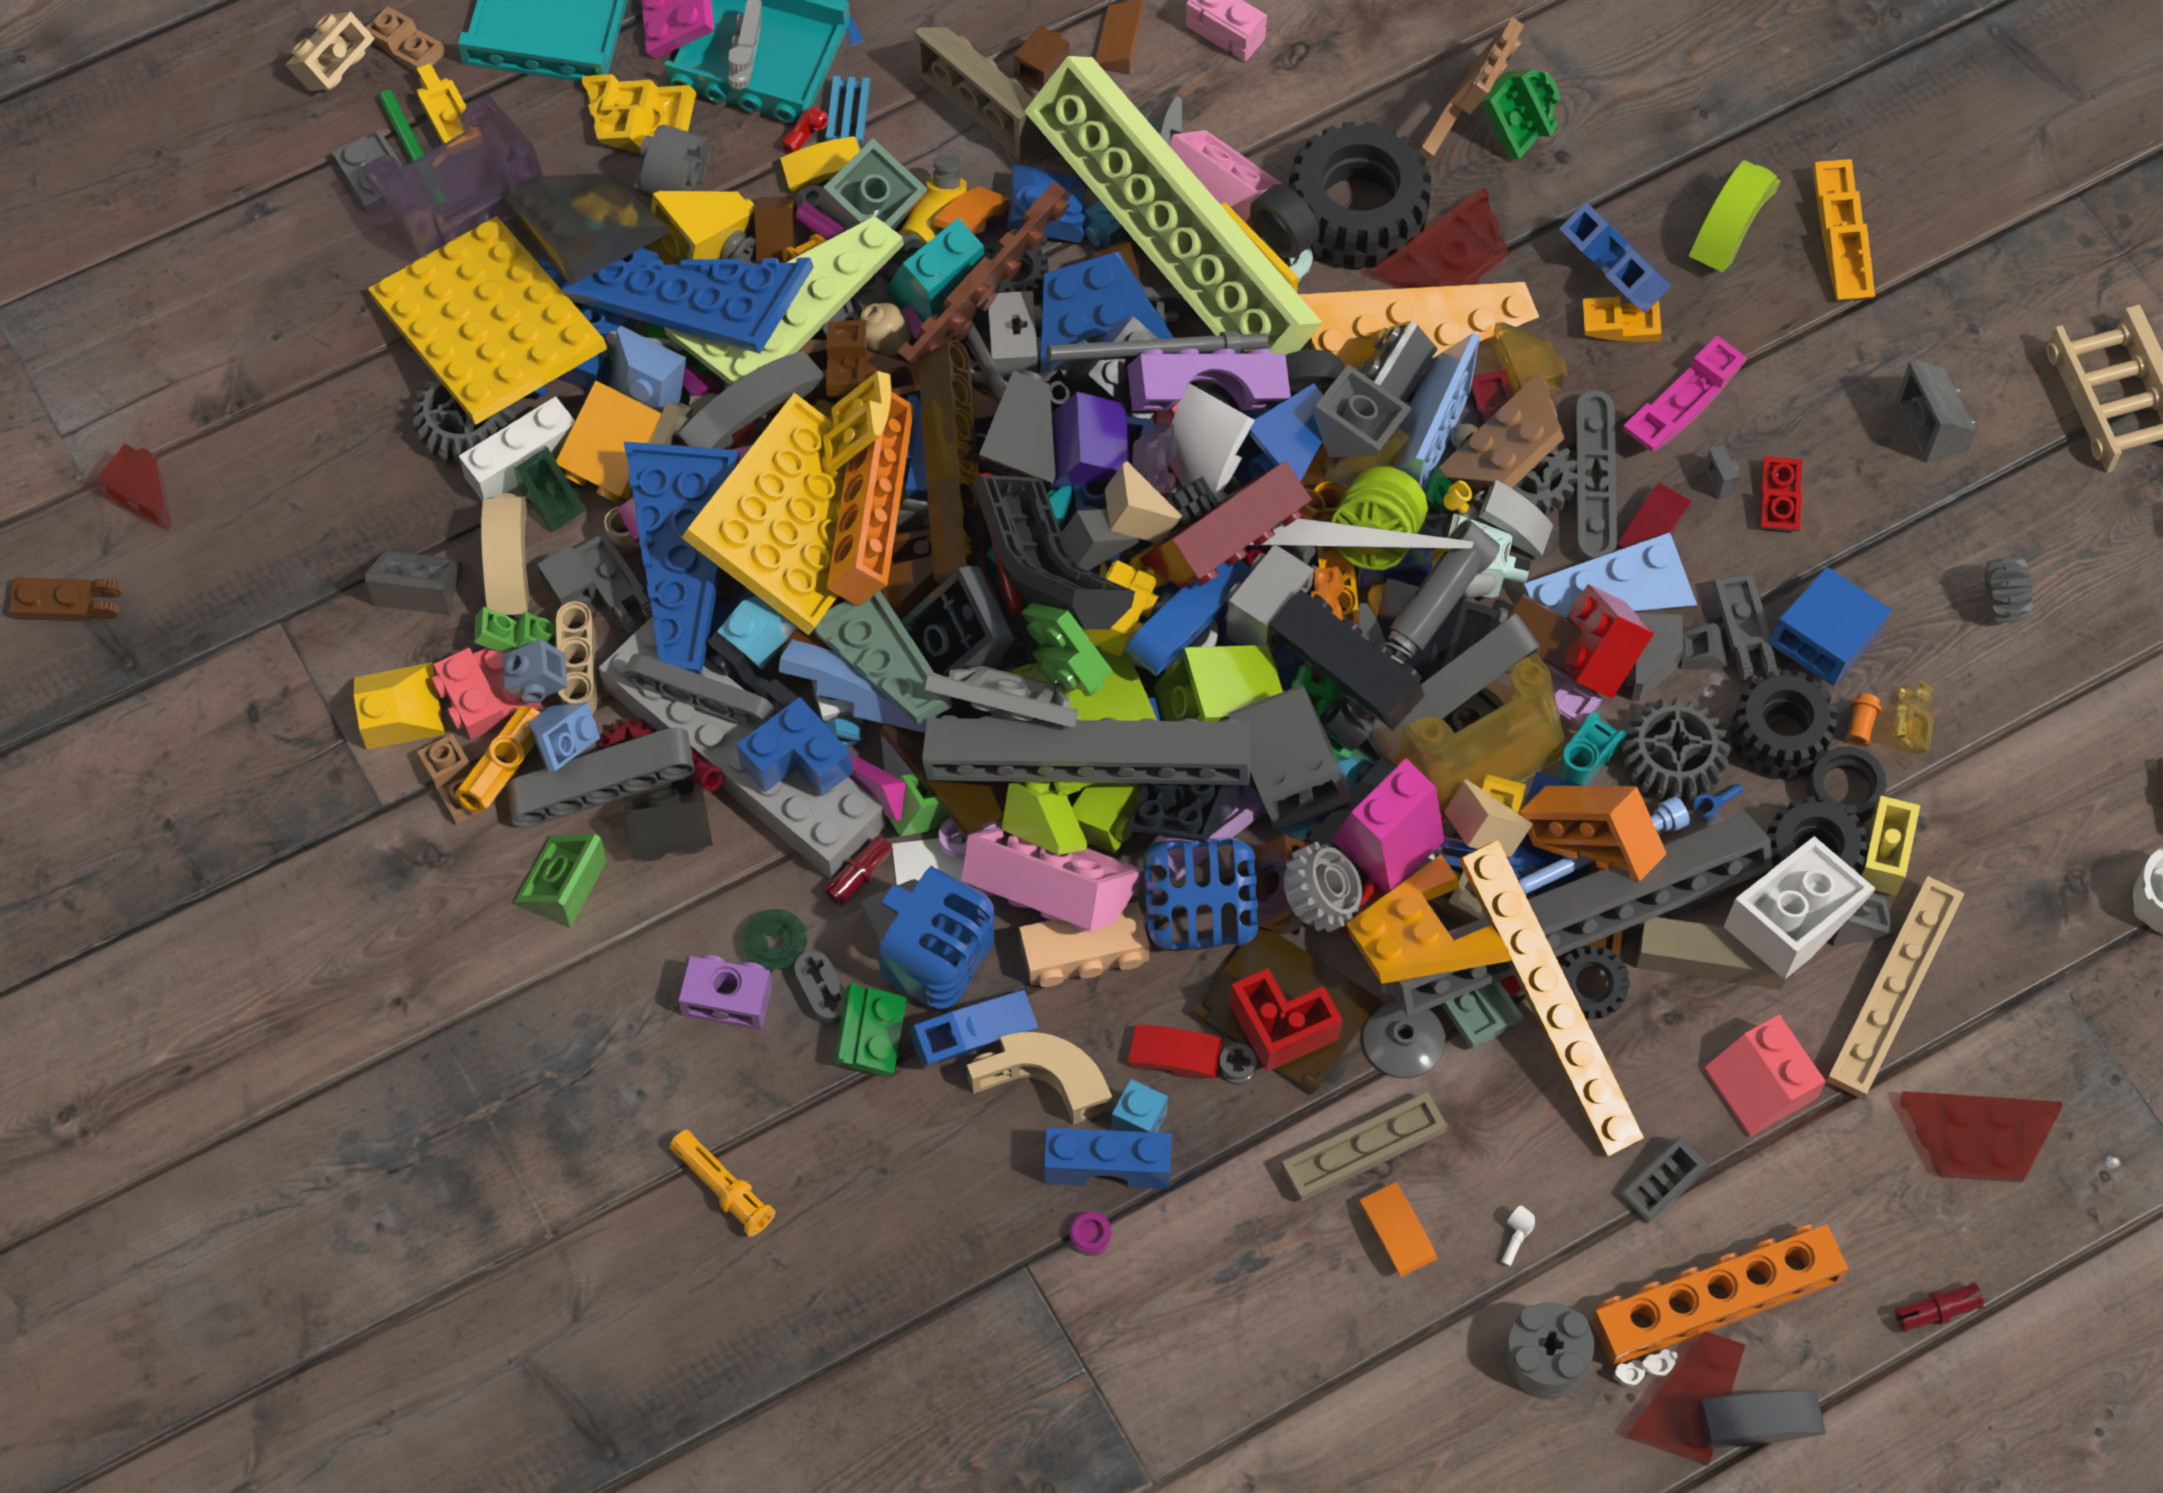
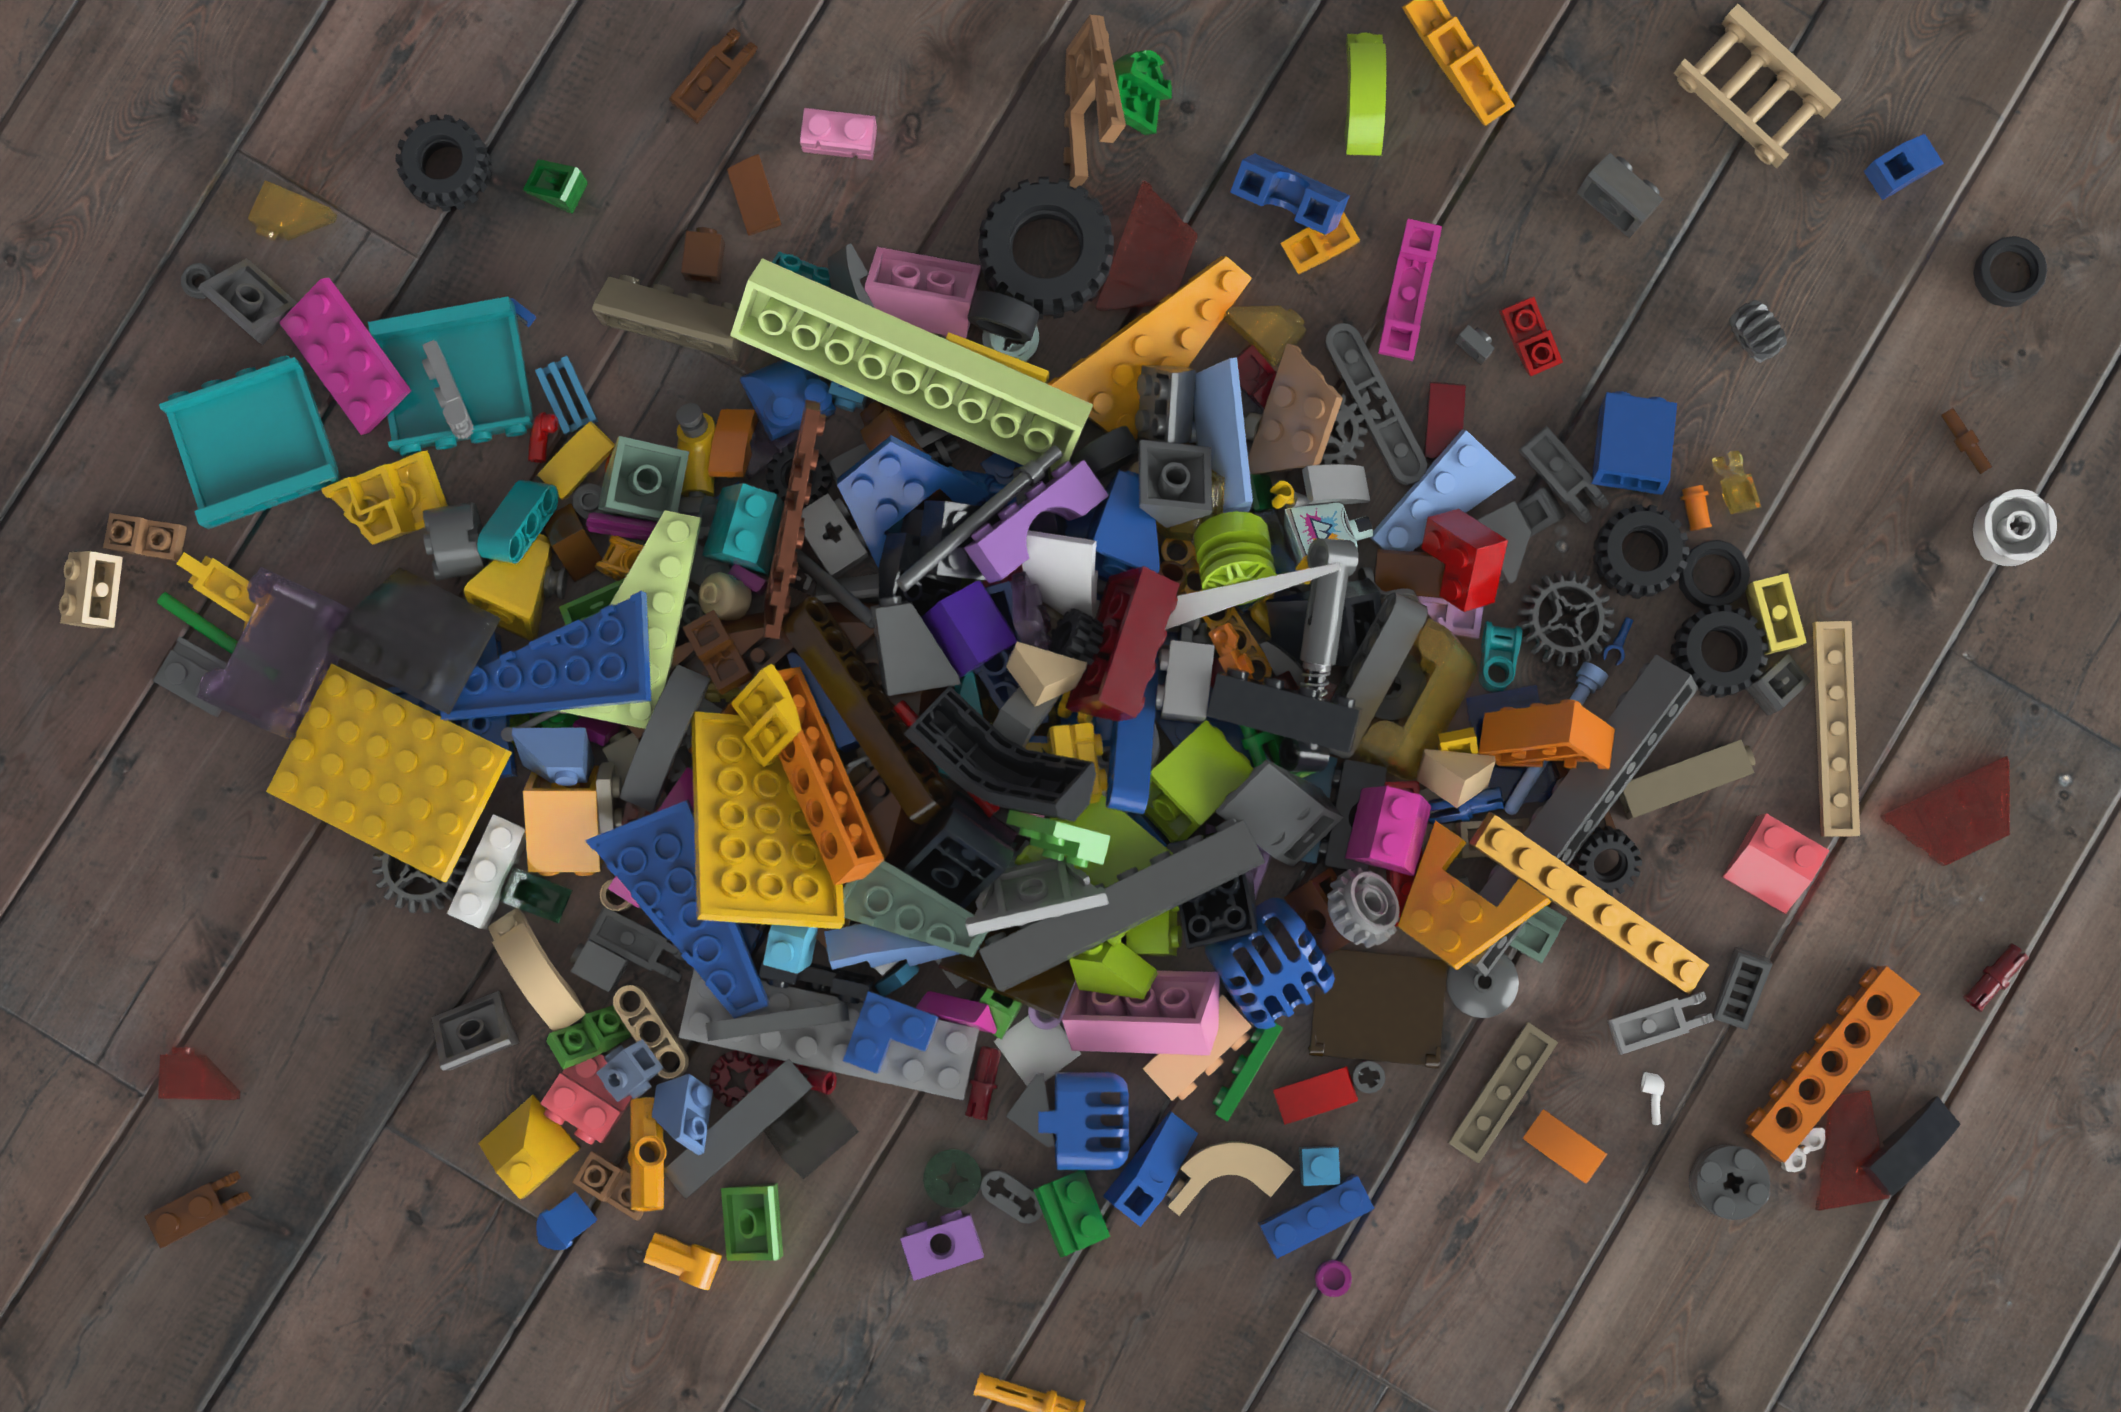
camera: 30 degrees left, 20 degrees up
red brick [1229,968,1343,1072] -> none
white slope [1724,837,1875,980] -> none
none -> teal beam [477,479,558,564]
none -> blue tile [536,1191,598,1250]
none -> light orange piece [643,1232,722,1290]
none -> green plate [1212,1022,1283,1122]
none -> light grey hinge [1607,991,1714,1055]

